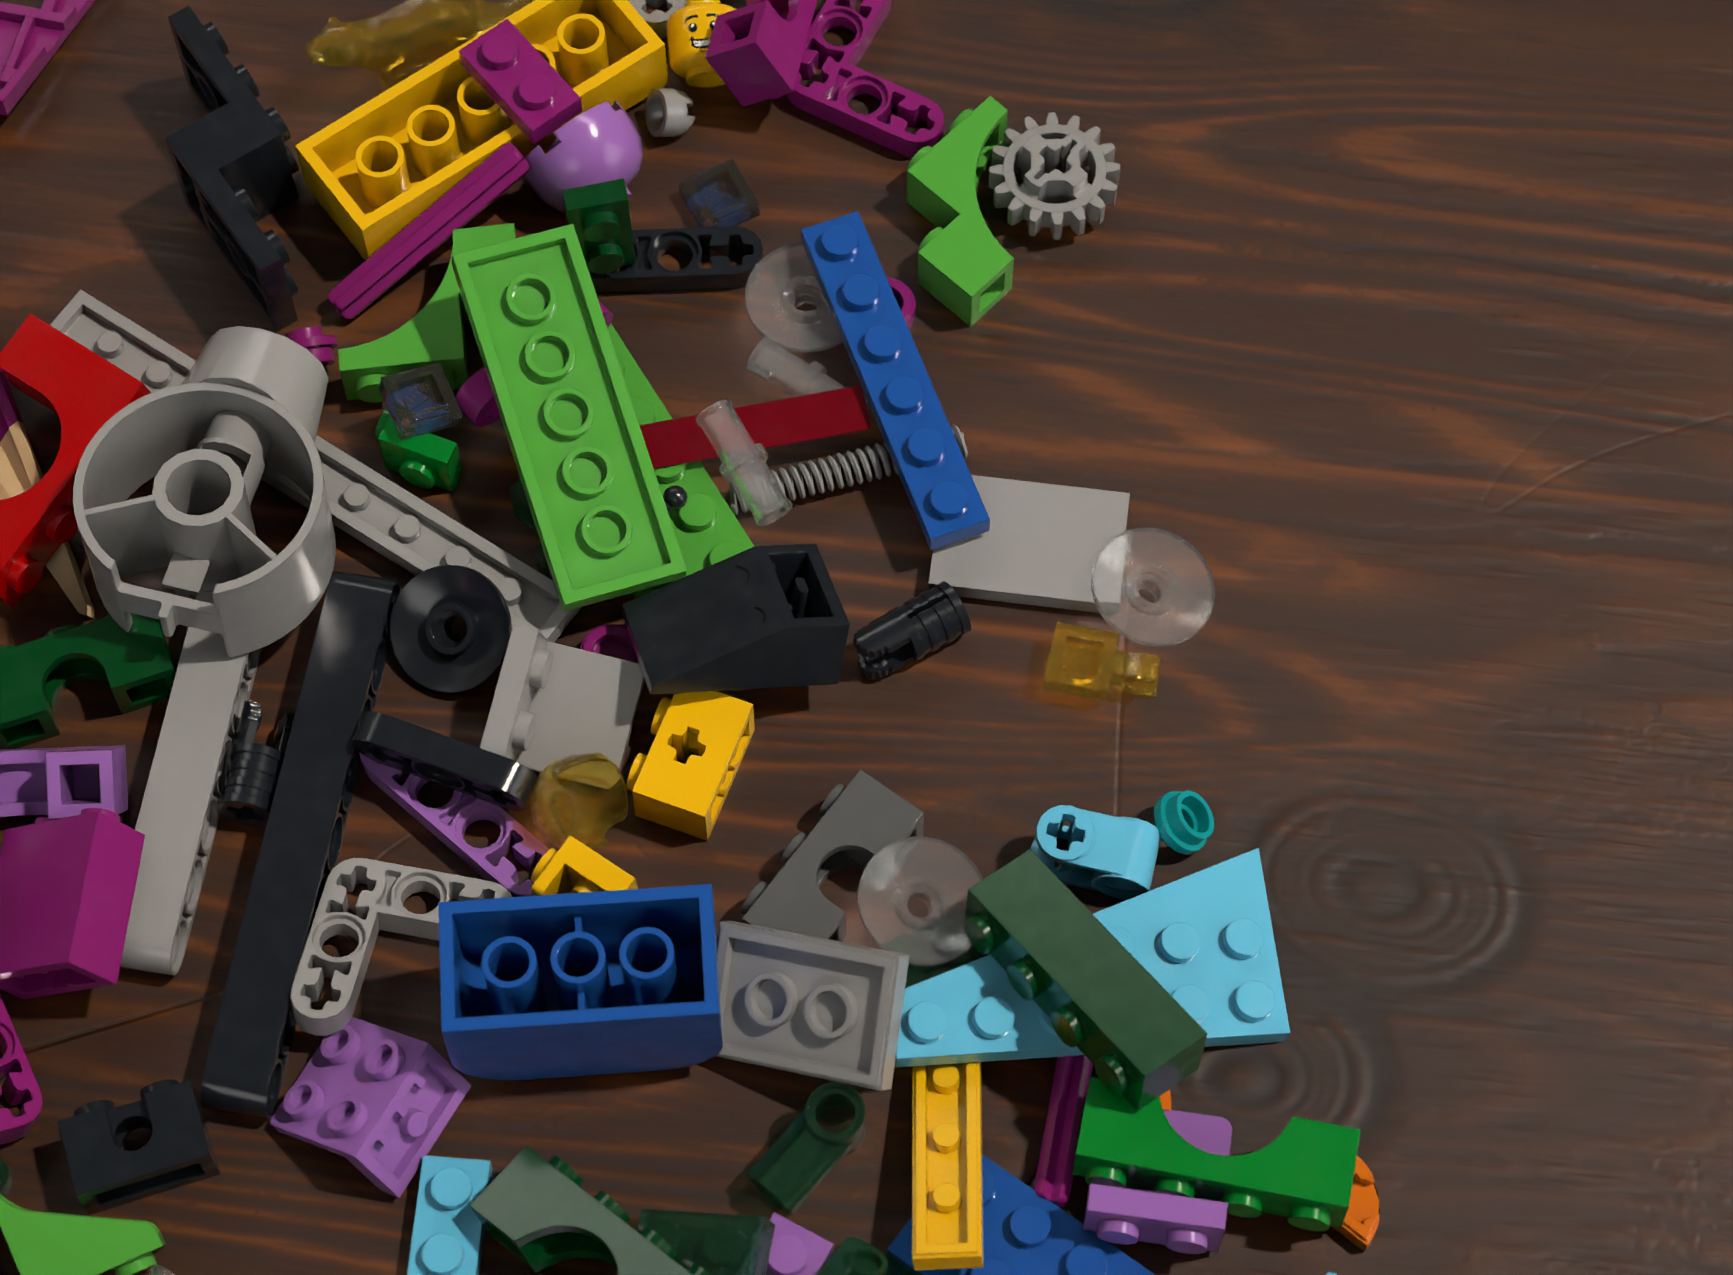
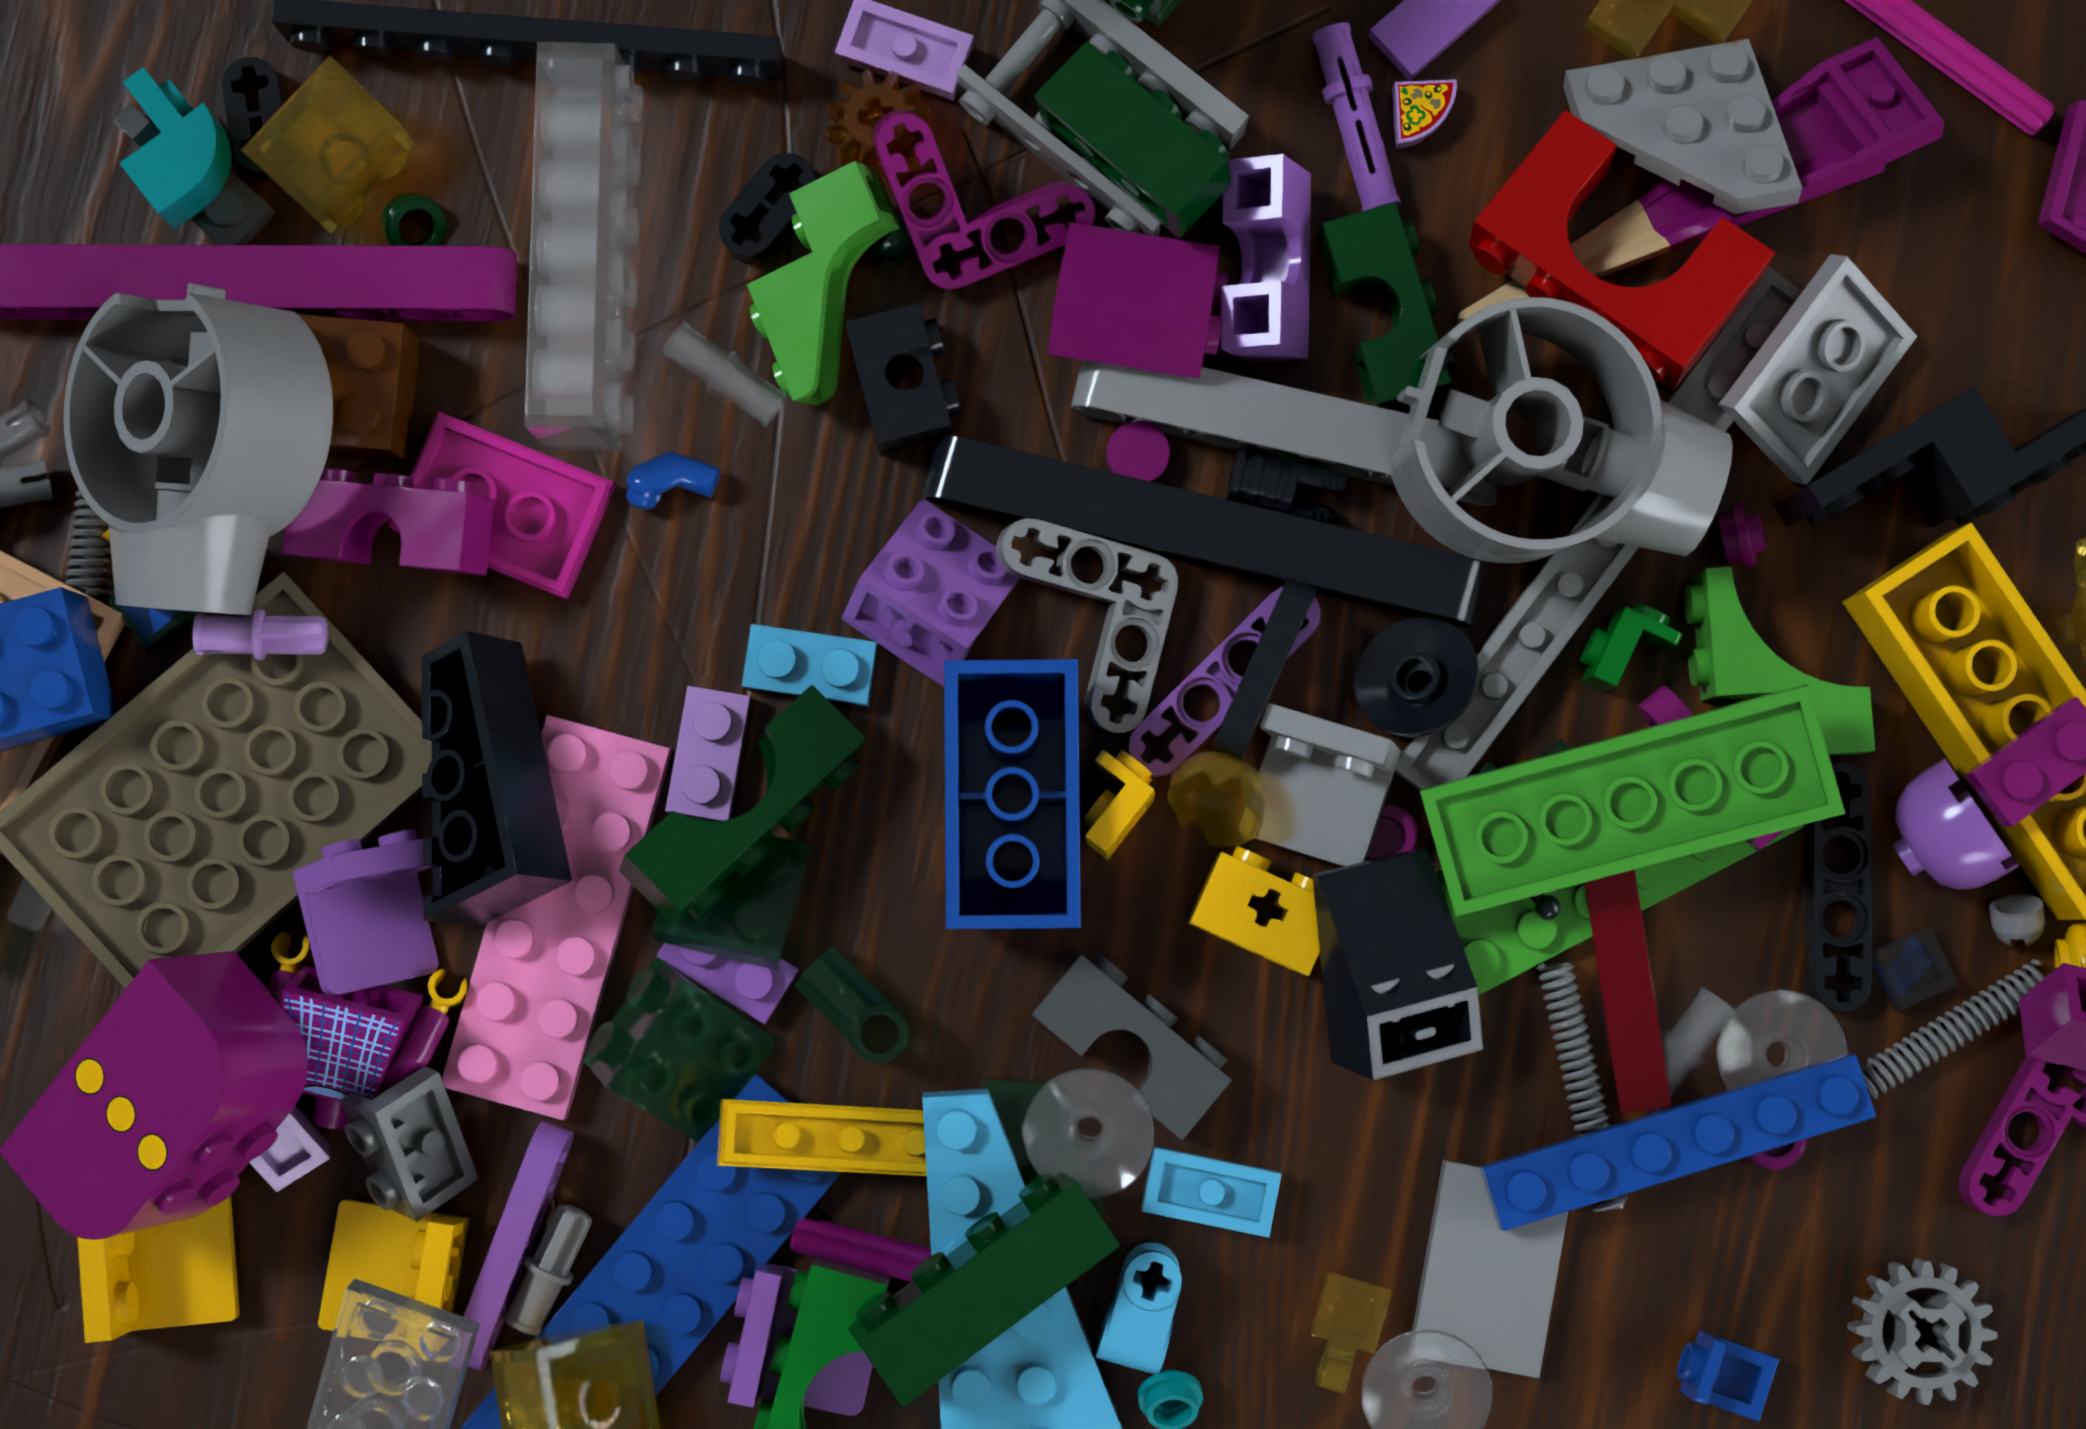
camera: 90 degrees right, 20 degrees up
magenta axle [327,142,530,320] -> none
clear smoke tile [379,363,462,440] -> none
dark green plate [562,178,636,274] -> none
clear pin [696,399,793,526] -> none
light grey tile [716,921,910,1091] -> none
black hinge [853,581,971,681] -> none
bright green arch [906,96,1014,327] -> none
none -> magenta tile [1106,421,1170,482]
none -> medium azure plate [1141,1146,1282,1238]
none -> blue bracket [1677,1330,1779,1422]
none -> light grey plate [1718,254,1917,485]
none -> light grey piece [1859,959,2045,1099]

